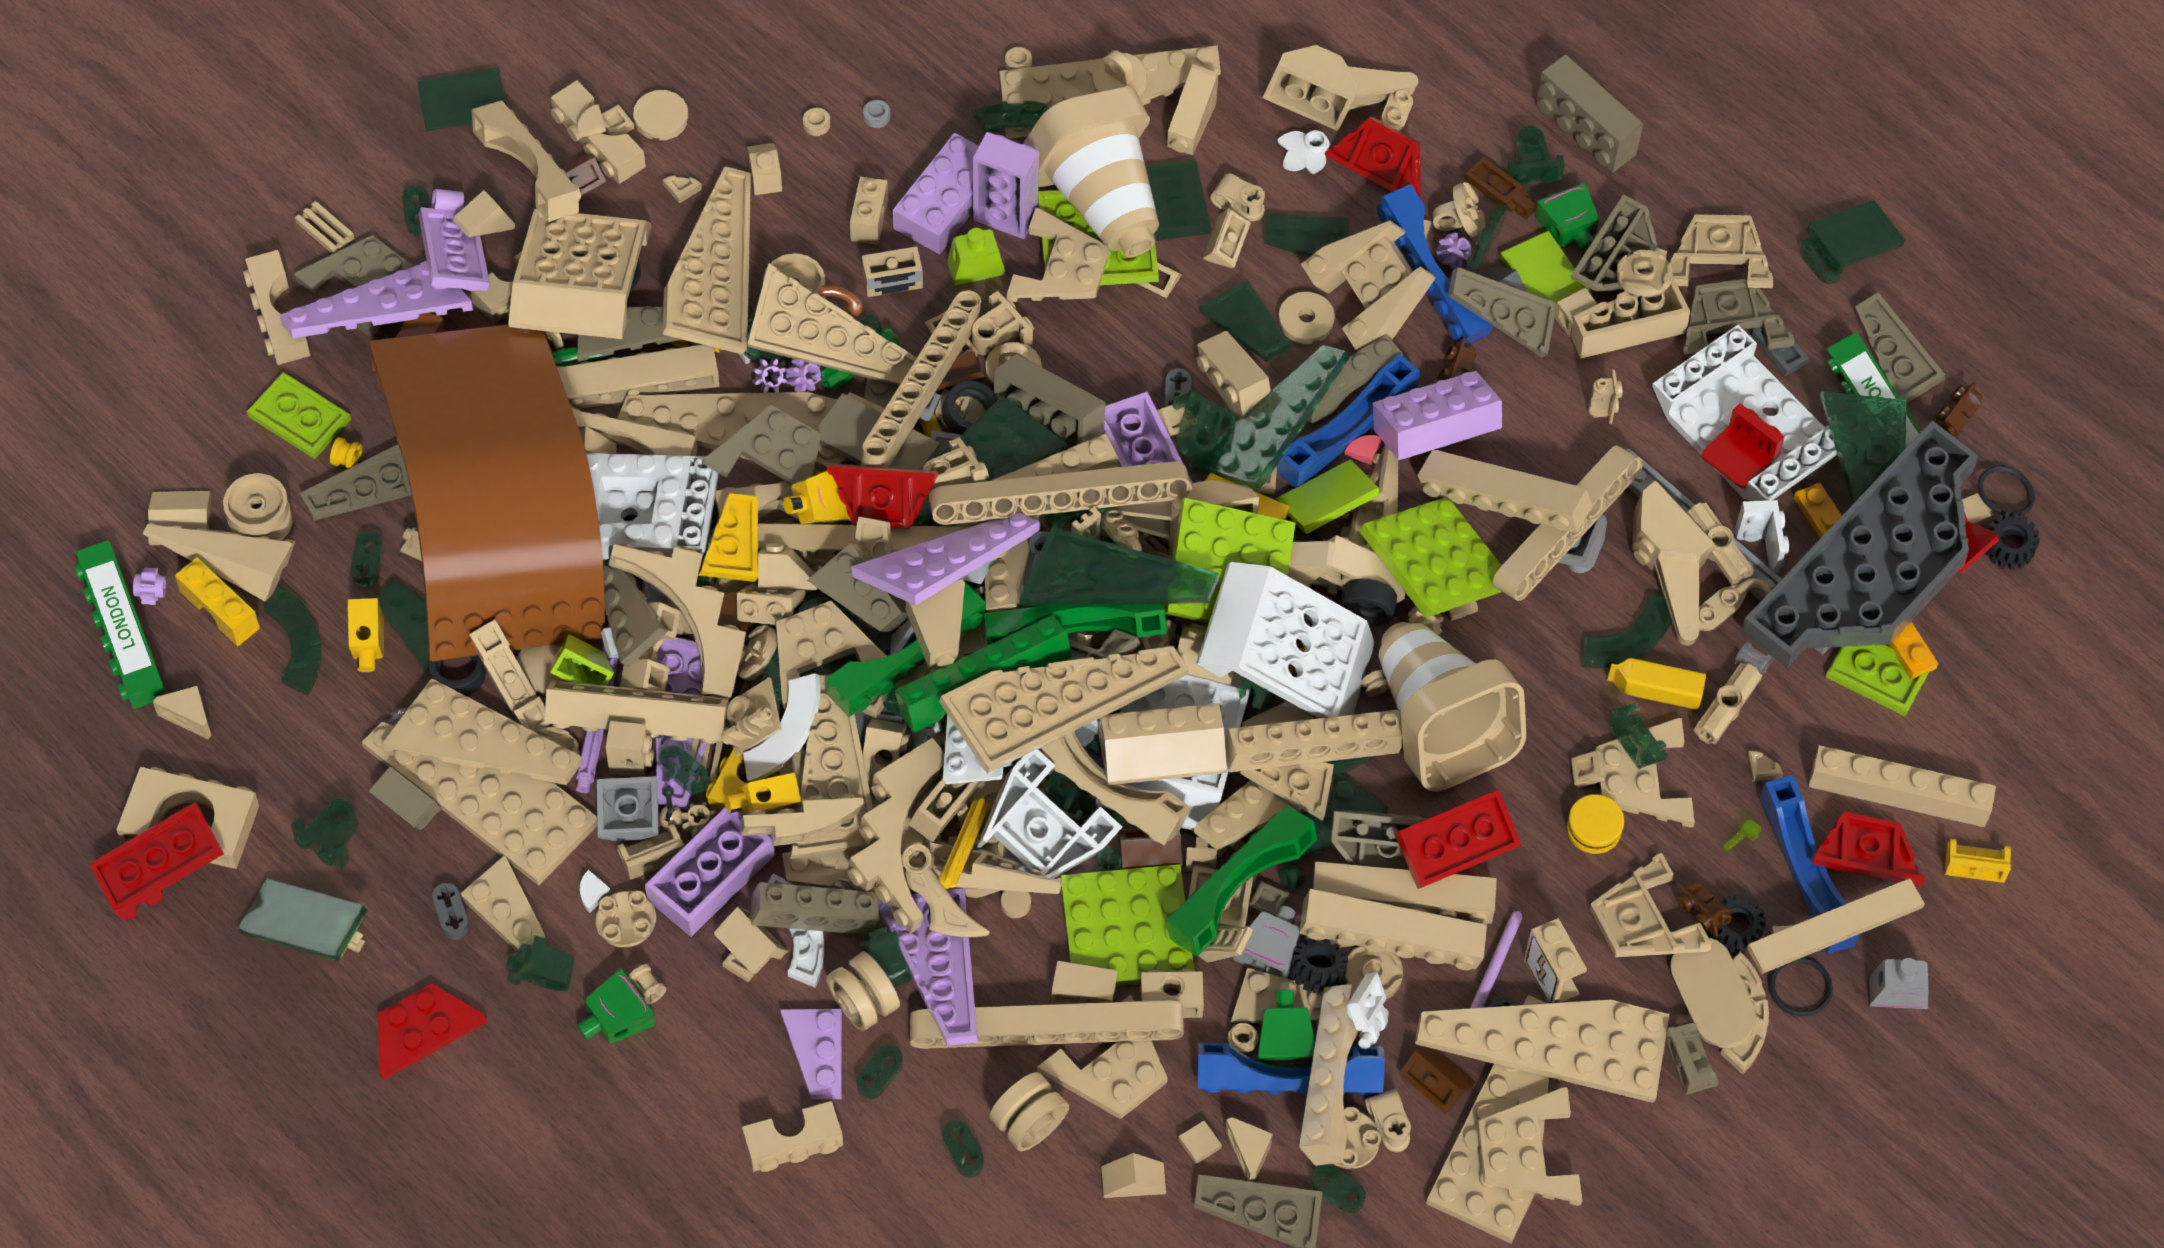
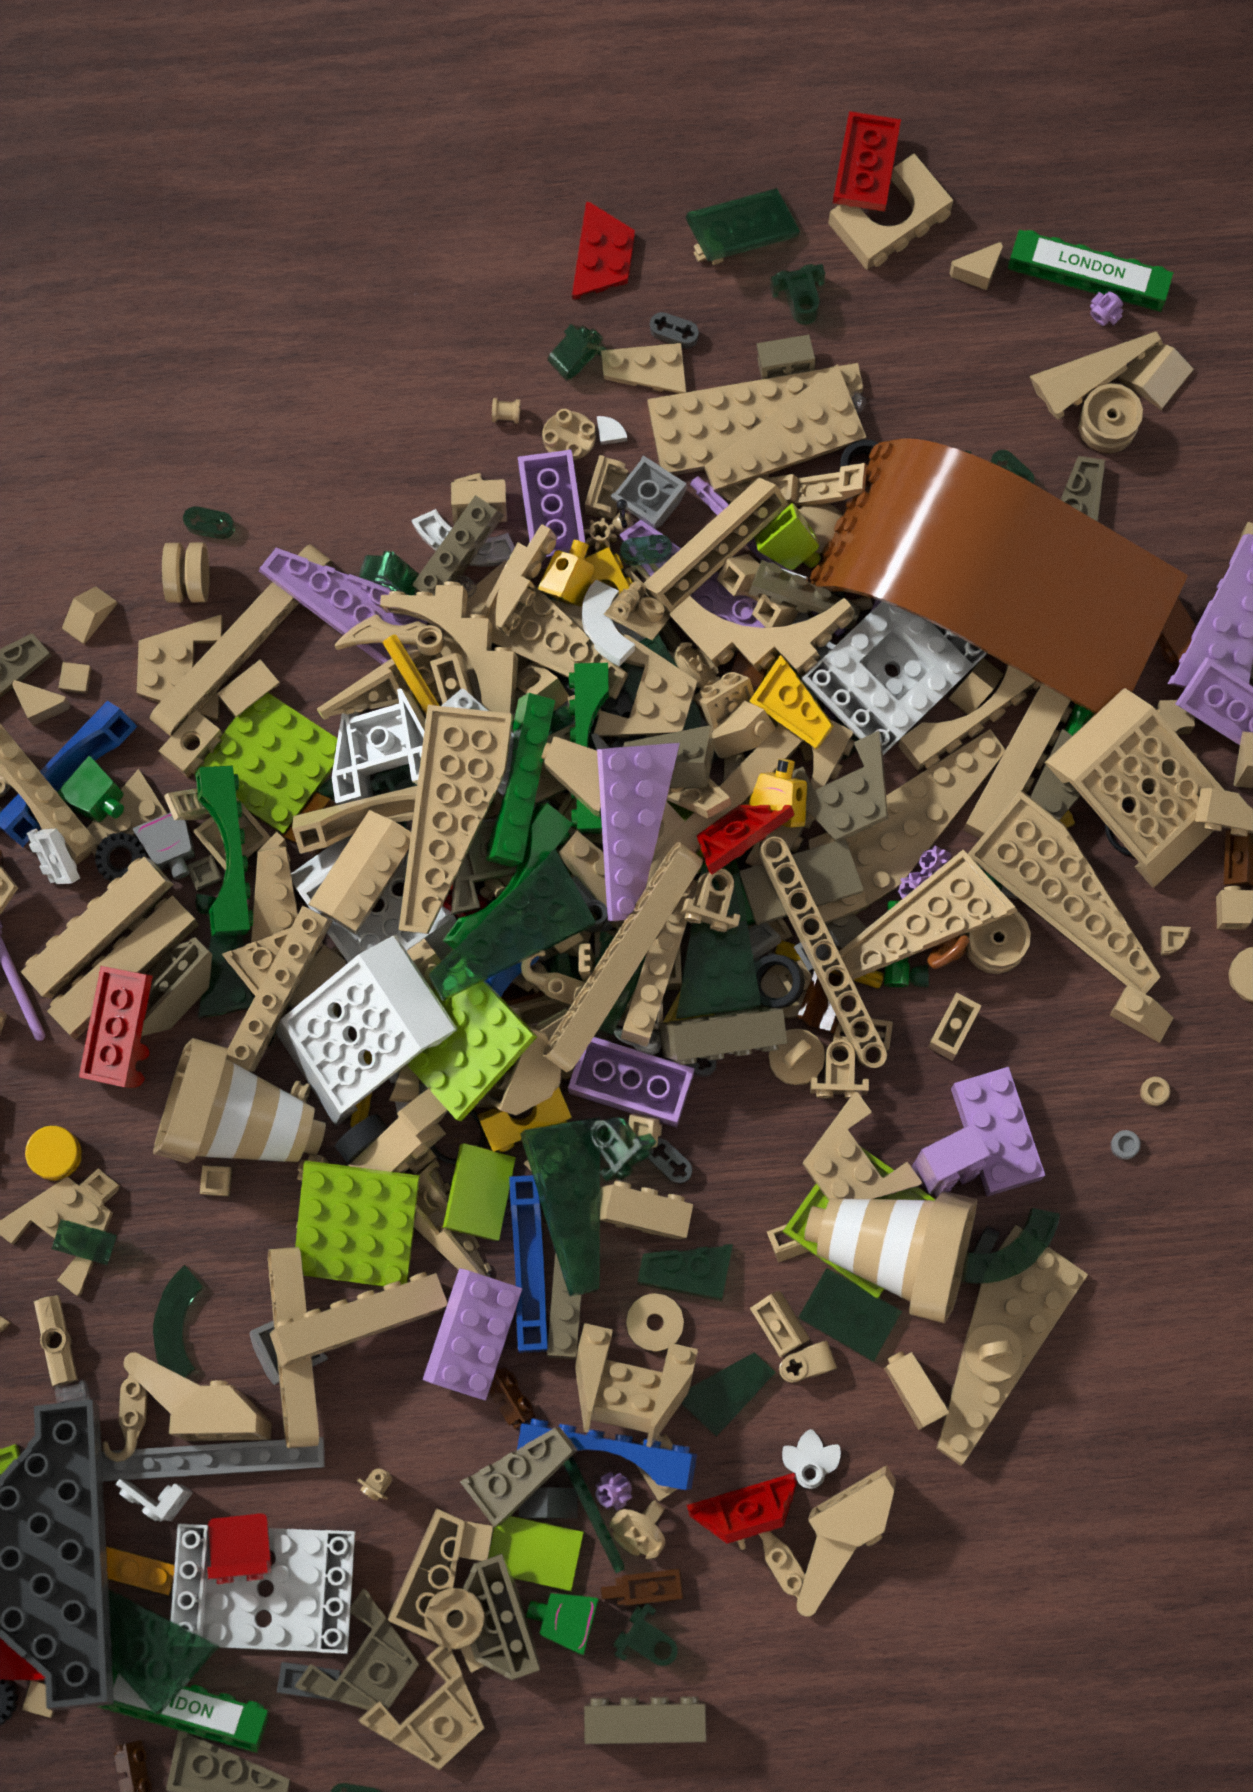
camera: 135 degrees right, 15 degrees up
yellow arch [175,557,260,647] -> none
lime tile [247,372,351,459] -> none
clear green tile [264,586,322,696] -> none
yellow wheel [330,437,363,469] -> none
yellow torso [348,598,384,672] -> none
green torso [576,968,655,1044] -> none
tan brick [605,721,654,777] -> none
tan arch [742,1101,843,1172] -> none
lavender wing [780,1009,842,1100] -> none
tan wheel [826,952,900,1032] -> none
tan brick [850,177,888,245] -> none
clear green beam [856,1045,903,1100] -> none
lime torso [947,228,1006,286] -> none
tan tile [1005,47,1032,70] -> none
tan plate [1228,1023,1259,1053] -> none
coral tile [1344,435,1381,465] -> none
tan tile [1344,946,1403,999] -> none
yellow piece [1607,658,1706,710] -> none
tan piece [1686,502,1754,585] -> none
black tyre [1977,466,2035,517] -> none

